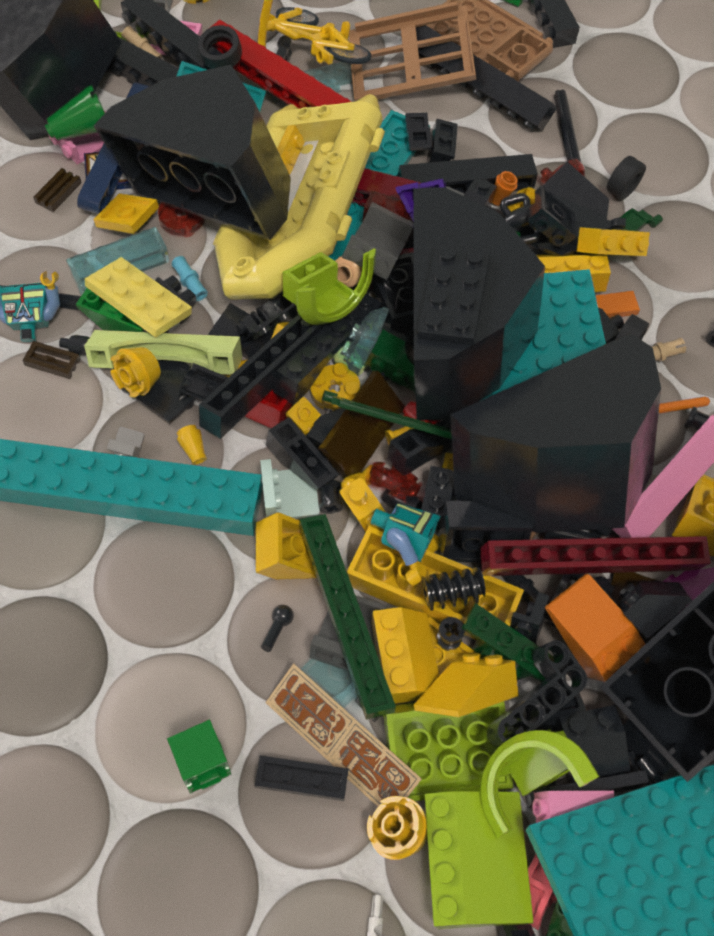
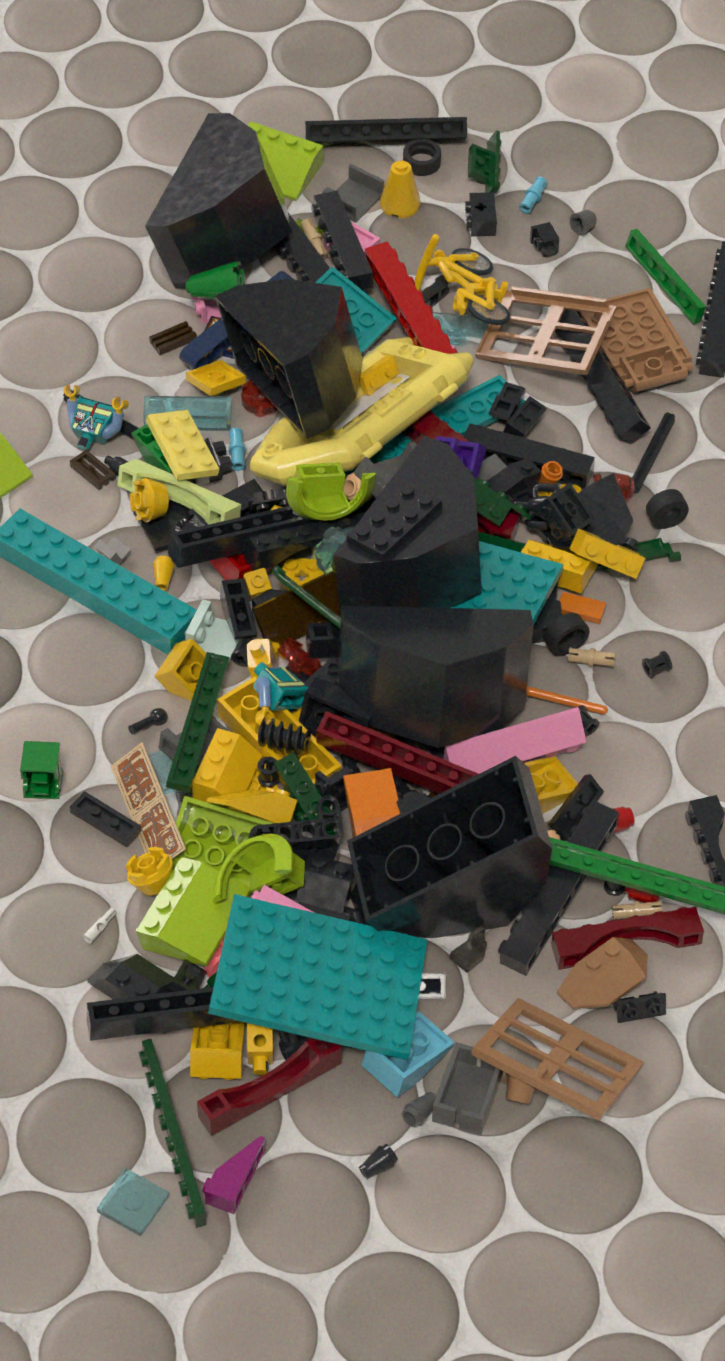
camera: 30 degrees right, 10 degrees down
black tyre [198,25,242,69] -> none

